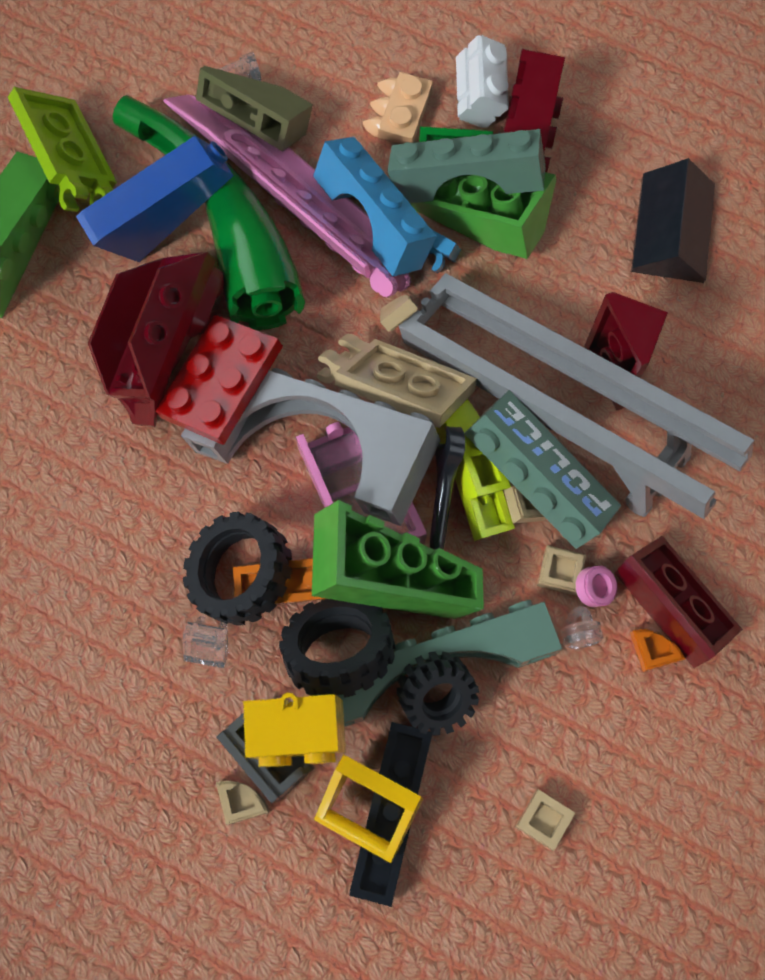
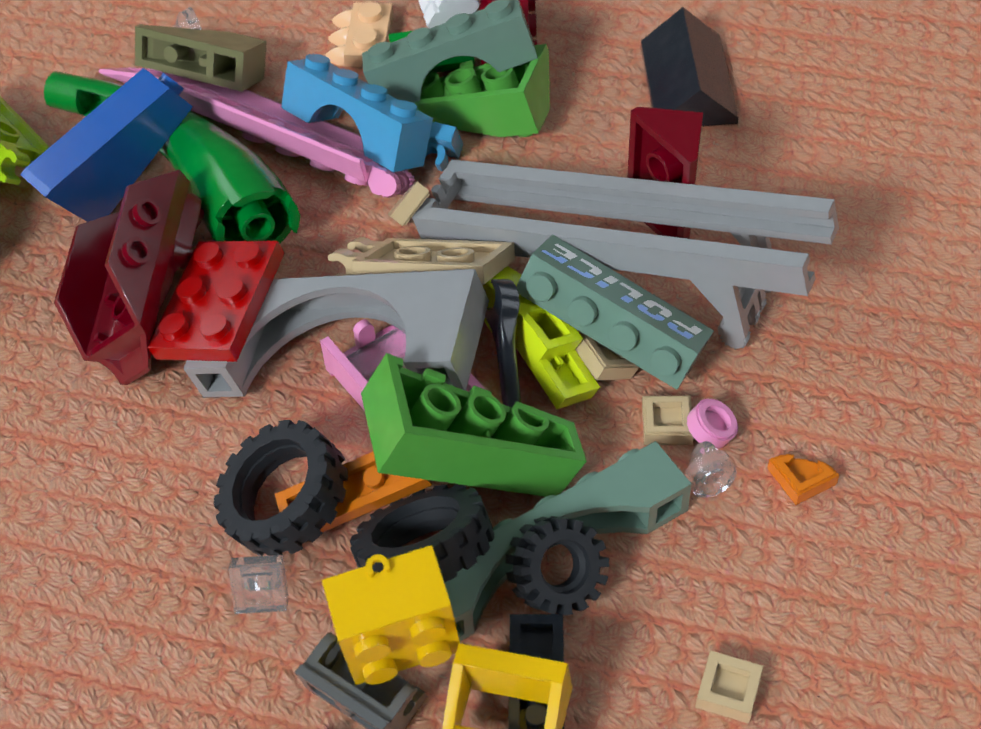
camera: 10 degrees left, 20 degrees down
dark red slope [615,536,743,668] -> none

